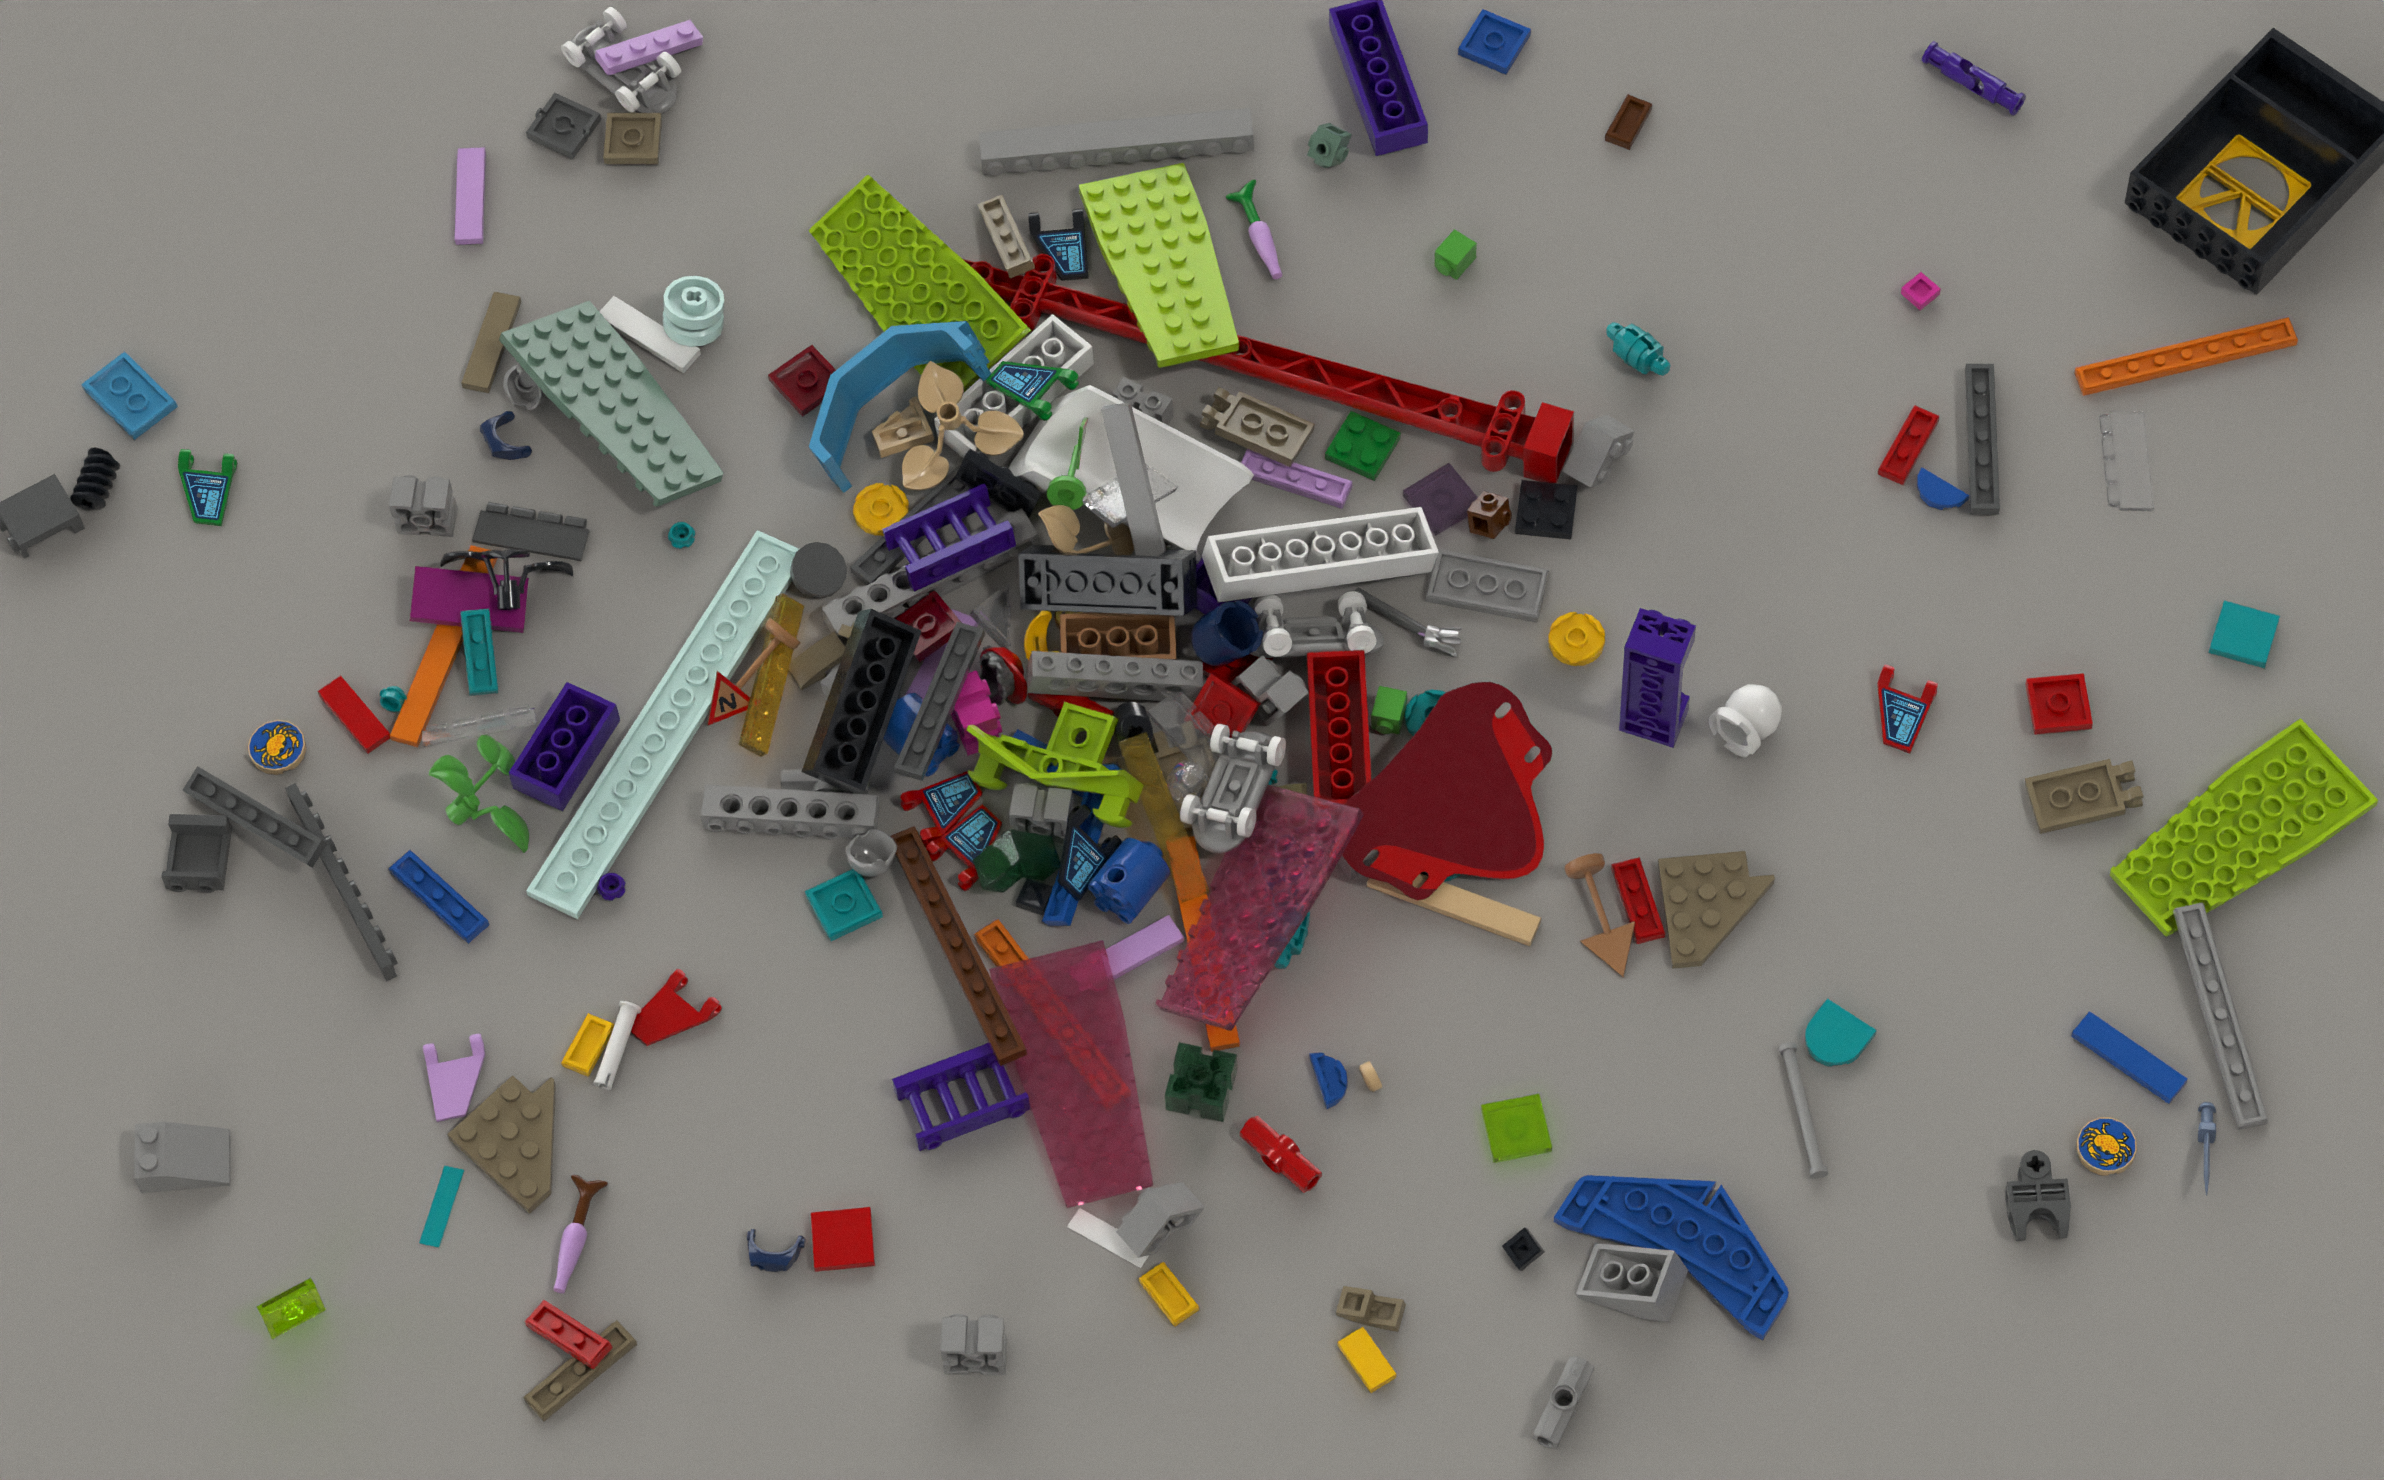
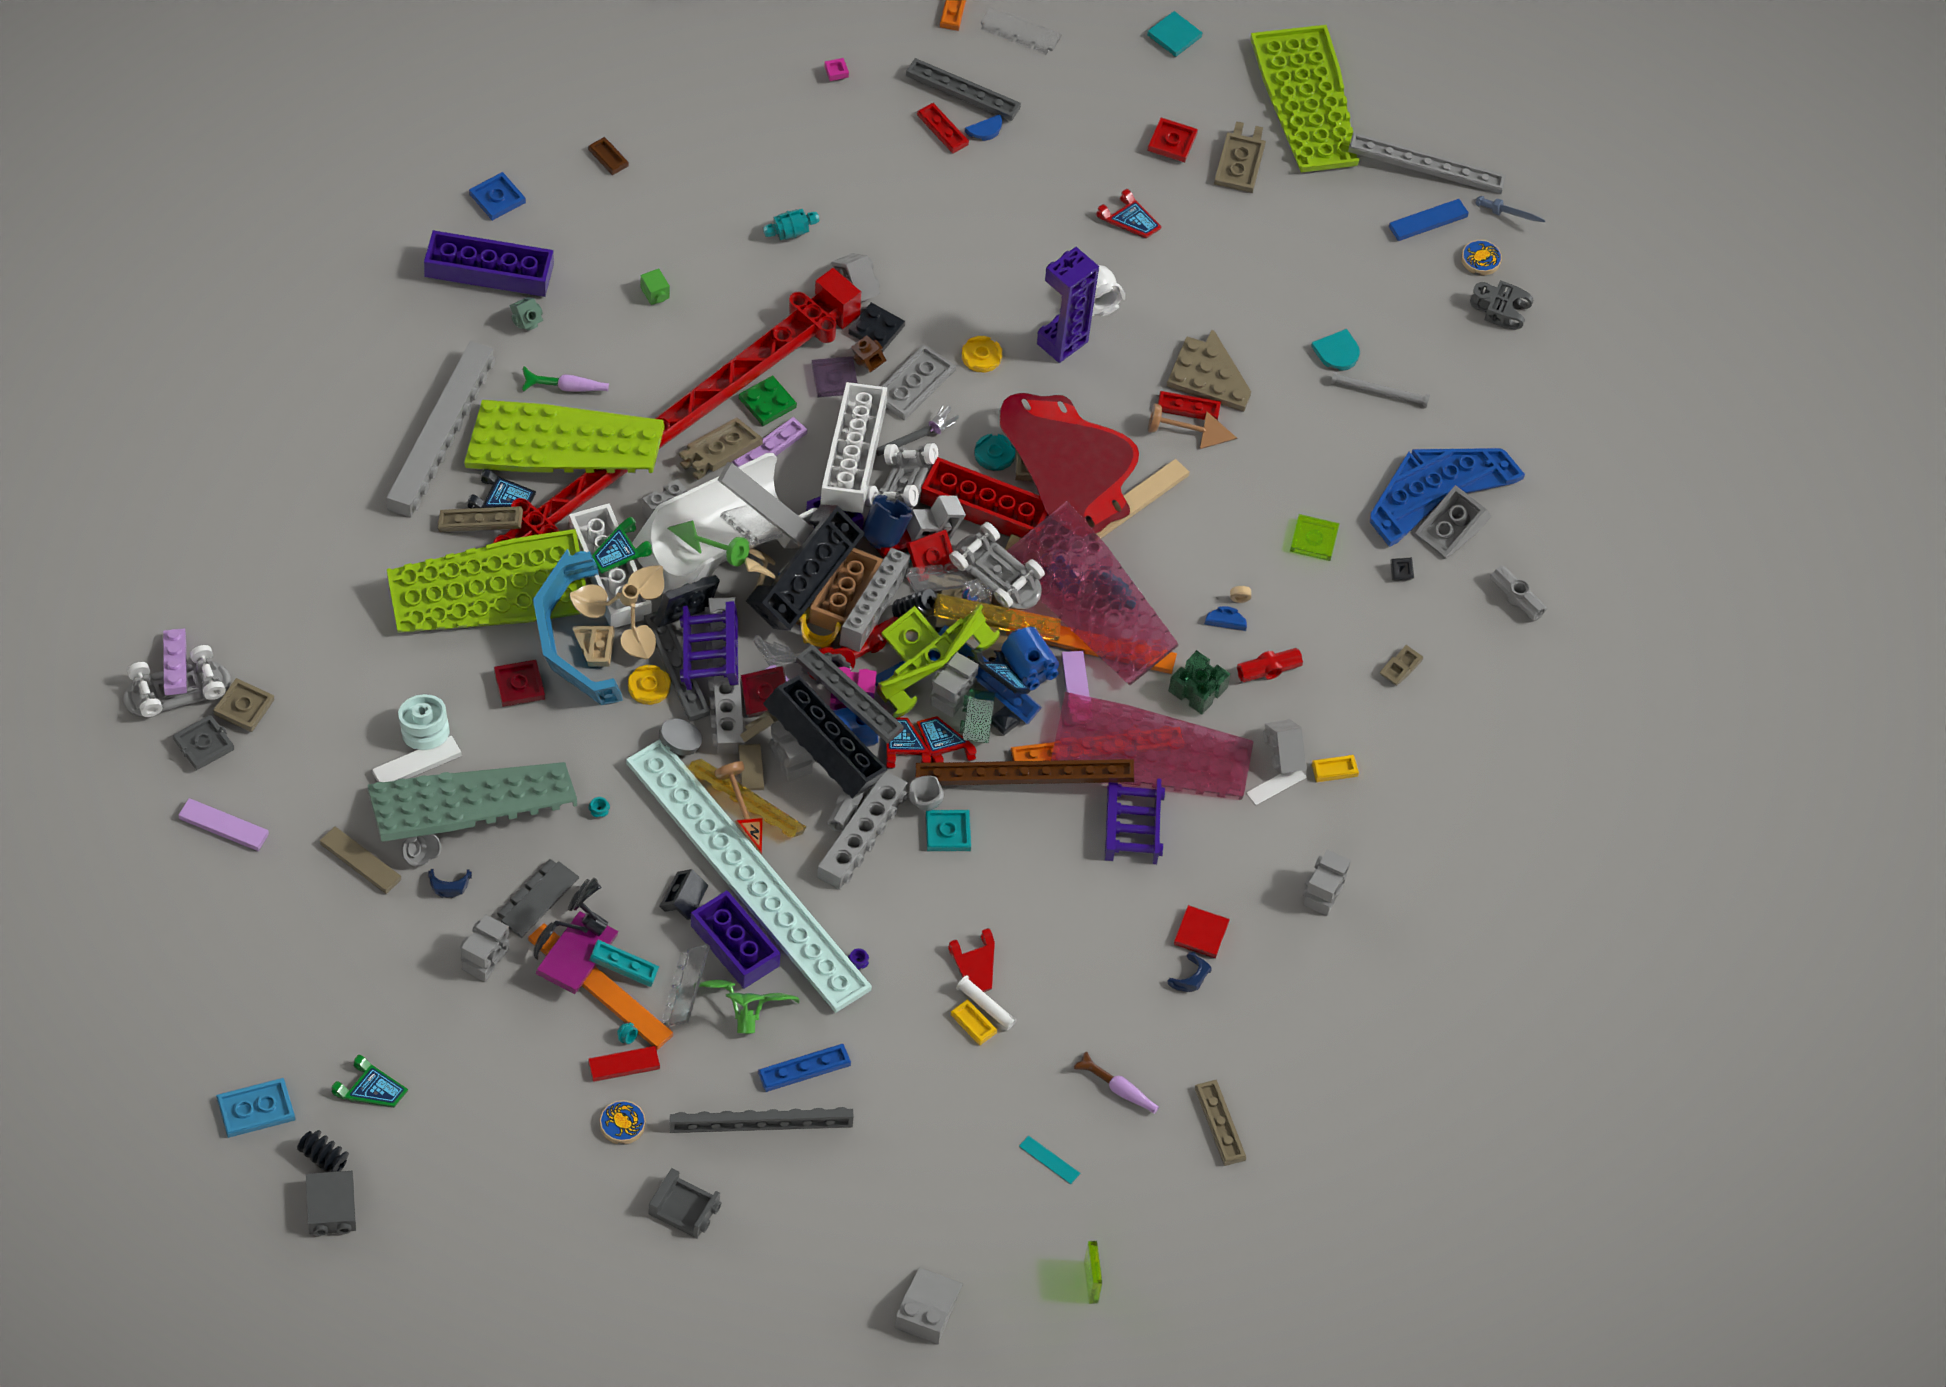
camera: 75 degrees left, 5 degrees down
dark grey plate [182,766,327,868] -> none
lavender flag [423,1034,485,1122] -> none
dark tan wing [447,1075,556,1214] -> none
red tile [524,1300,613,1370] -> none
yellow tile [1337,1327,1396,1393] -> none
bright green brick [1371,686,1407,734] -> none
none -> black panel [659,869,708,920]

